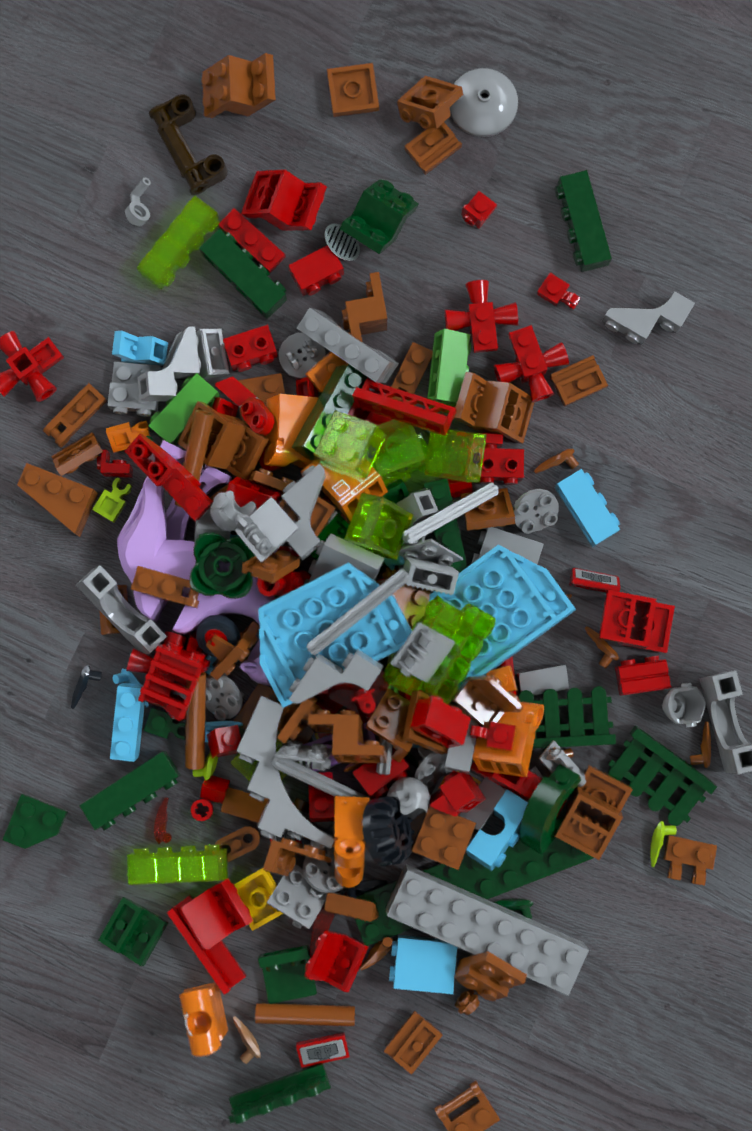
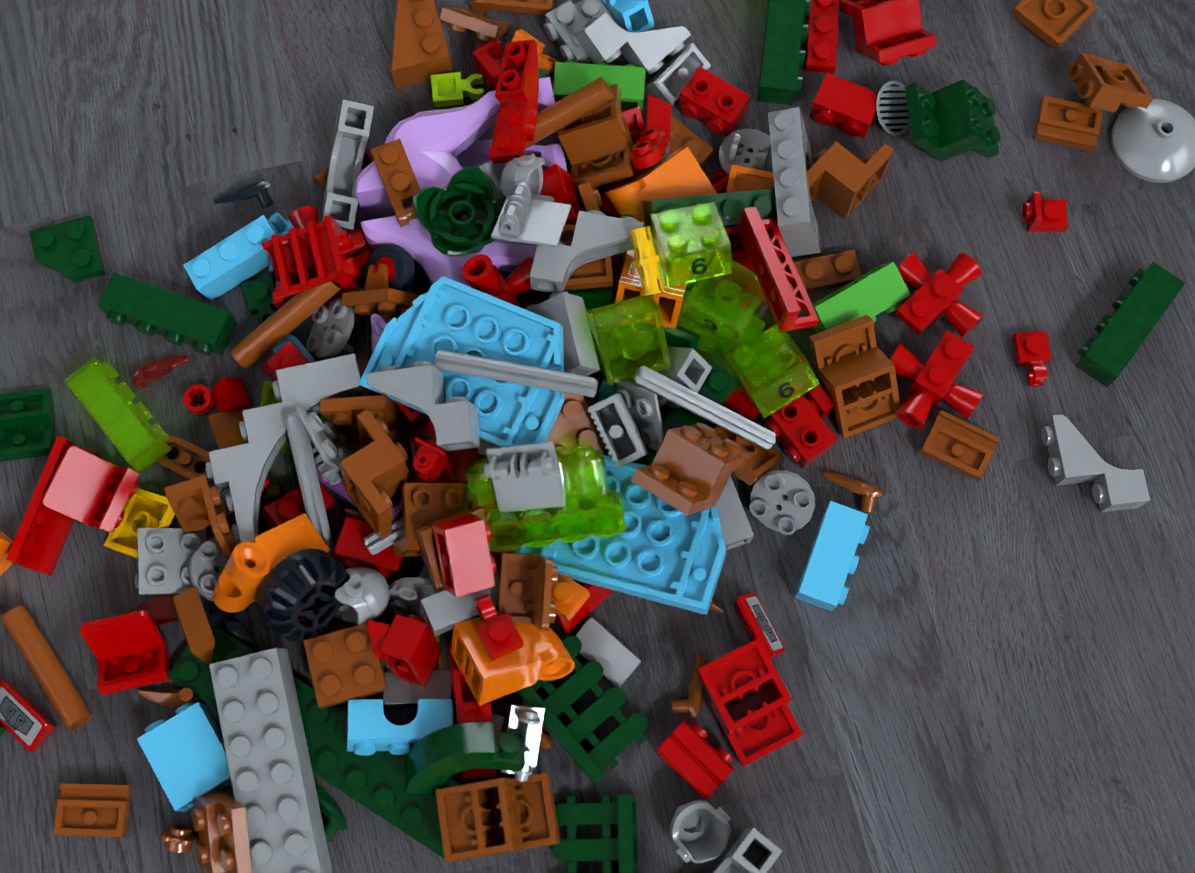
camera: 55 degrees right, 10 degrees down
lime bar [193,752,218,781] -> none
dark orange plate [242,550,300,583] -> none
dark green bracket [258,945,317,1004] -> none
none -> yellow pin [629,226,665,296]
none -> dark orange bracket [631,423,751,515]

